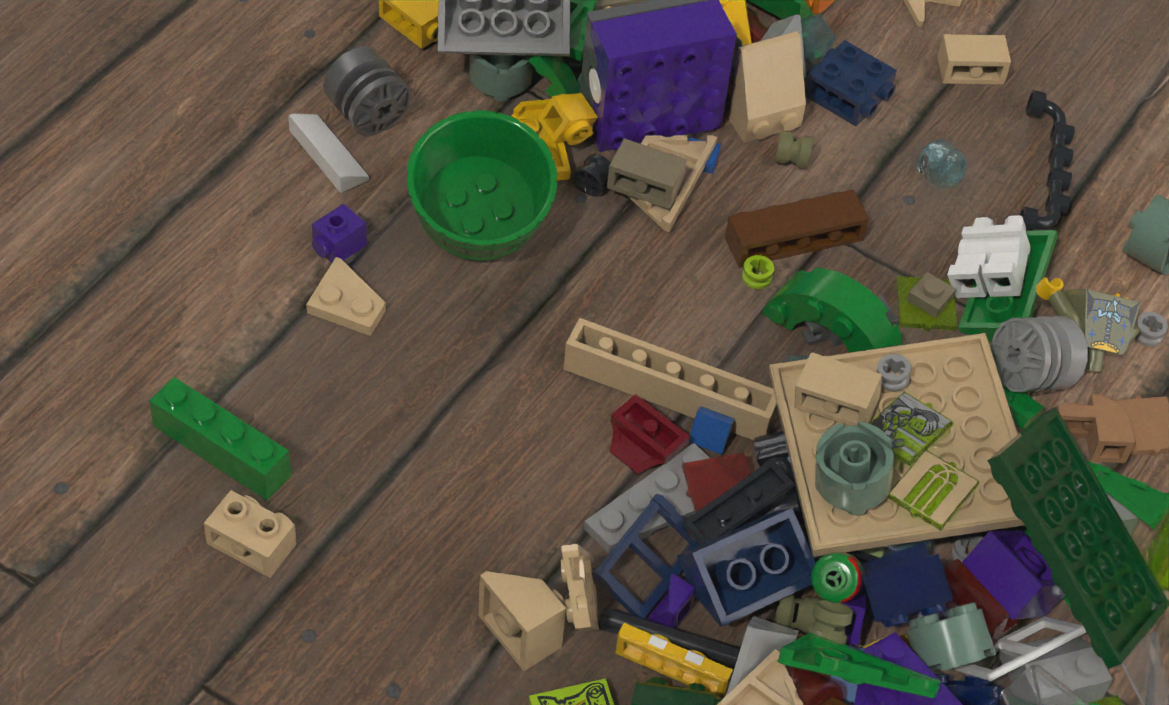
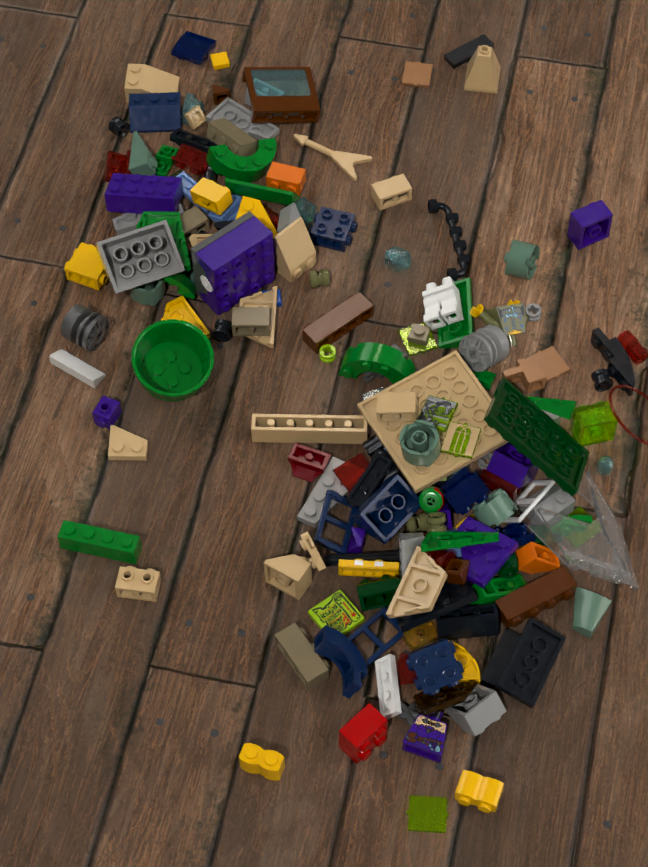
camera: 15 degrees left, 5 degrees up
yellow brick [538,93,598,145] -> none
blue tile [689,406,734,455] -> none
light grey bush [877,354,911,391] -> none

